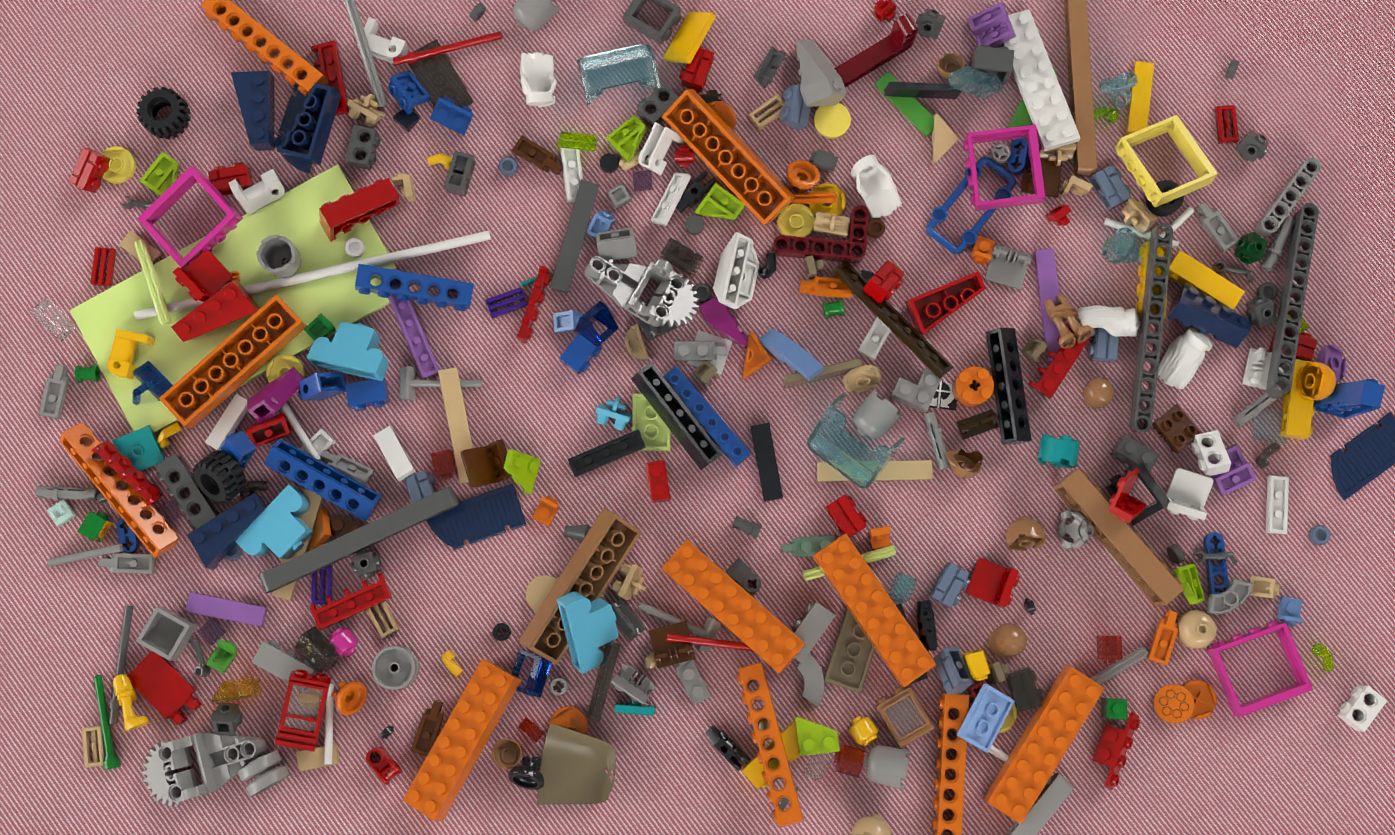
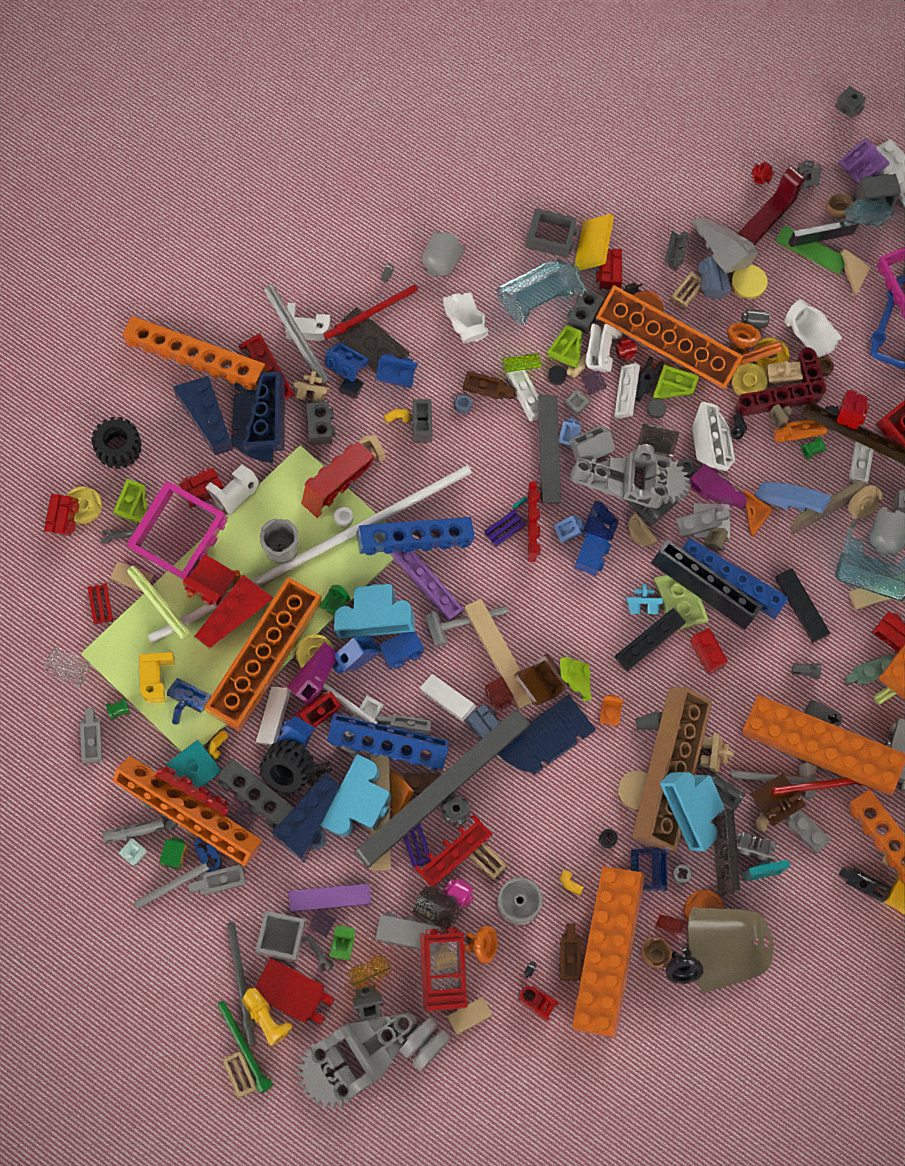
camera: 20 degrees left, 10 degrees down
white bar [324,684,334,765] -> none

